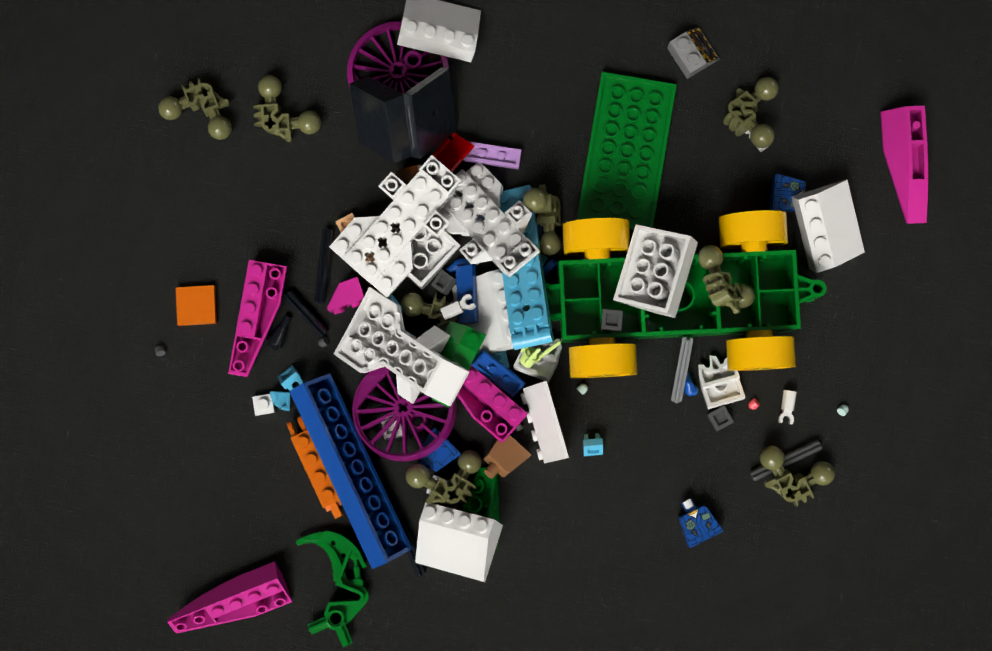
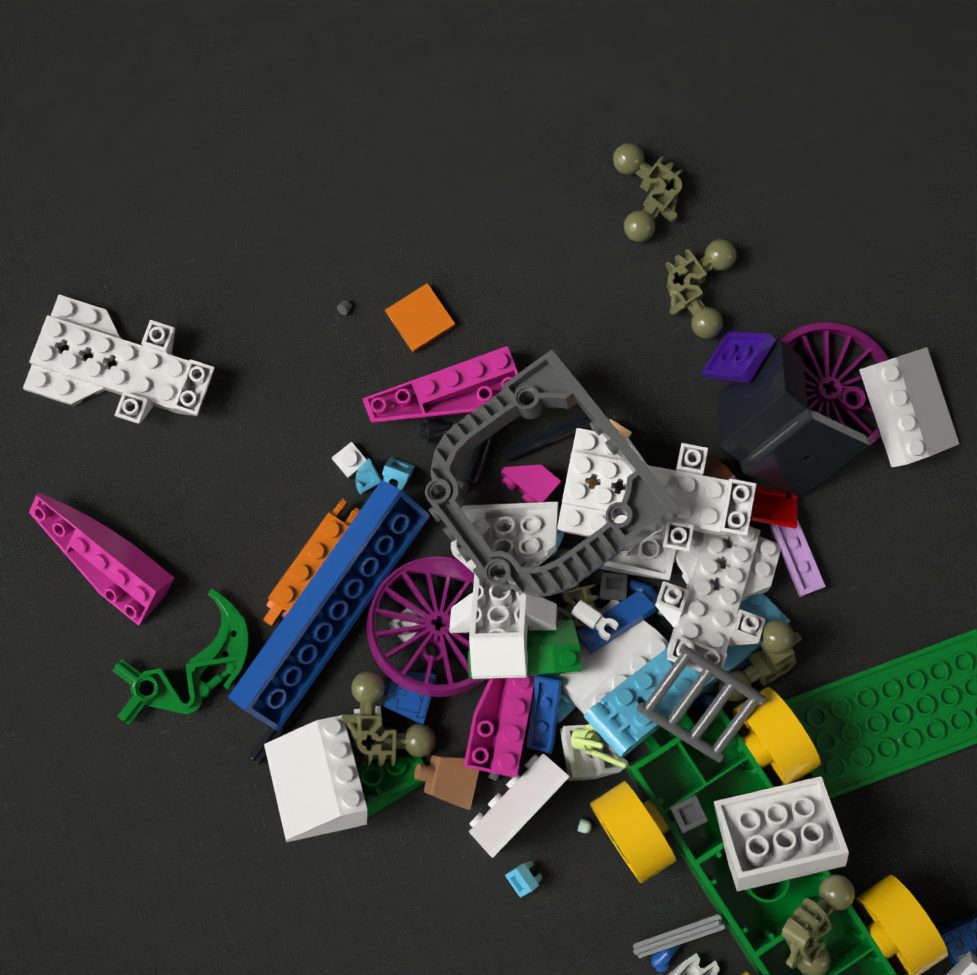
camera: 55 degrees right, 5 degrees down
none -> white piece [23,295,215,424]
none -> dark grey arch [425,350,680,597]
none -> dark grey bar [637,644,766,762]
none -> dark purple plate [701,332,776,383]

